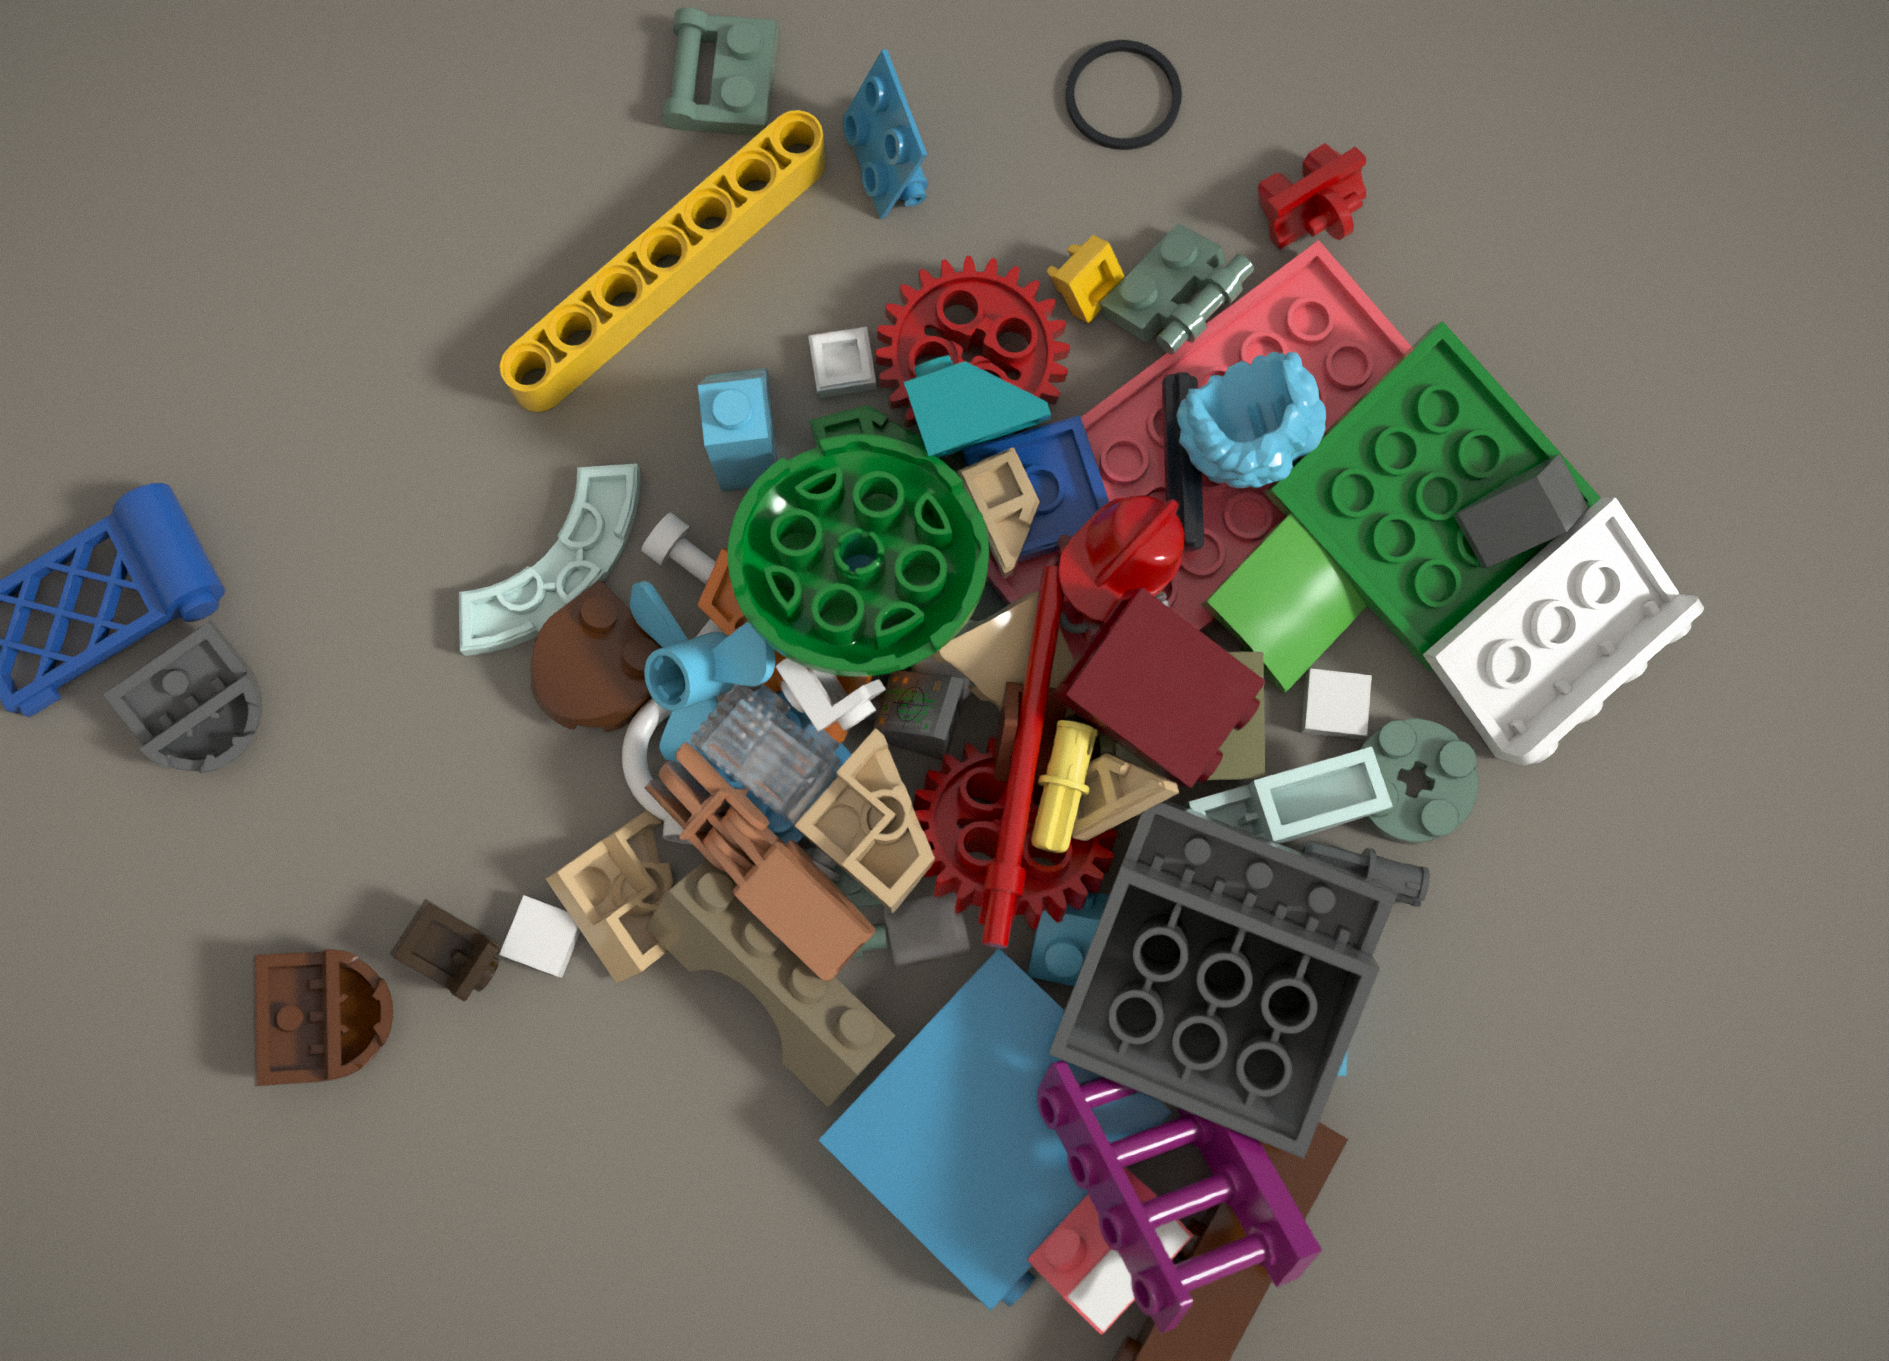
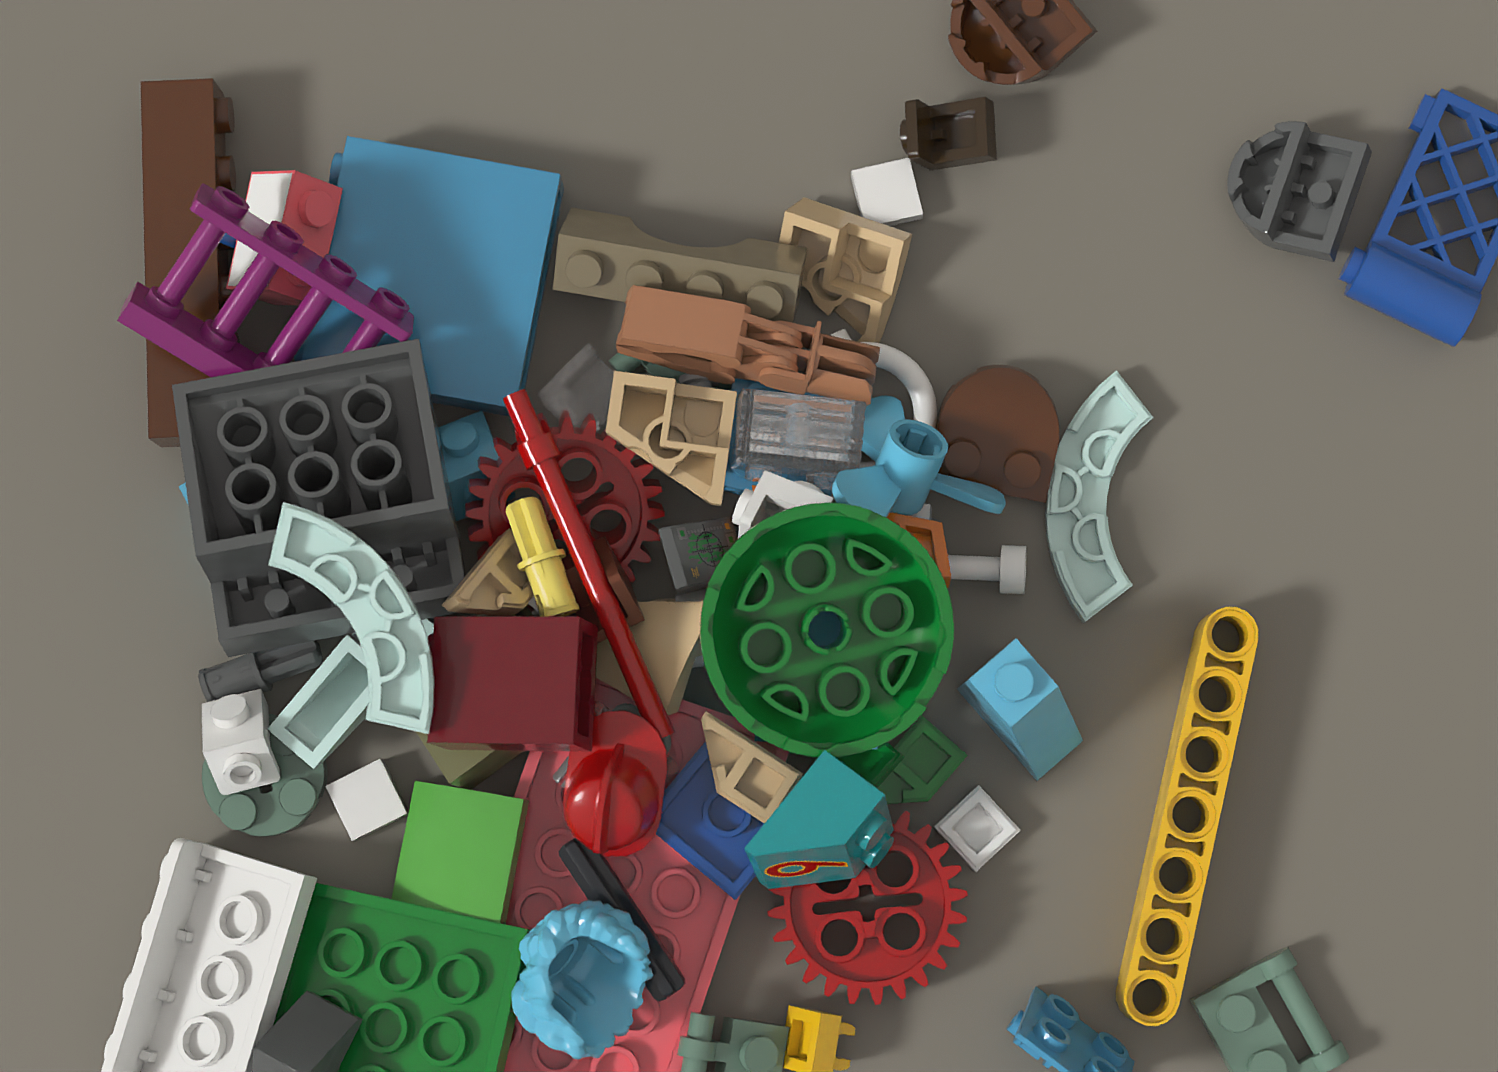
camera: 145 degrees right, 5 degrees up
none -> white bracket [202,689,280,795]
none -> light aqua tile [269,502,435,734]

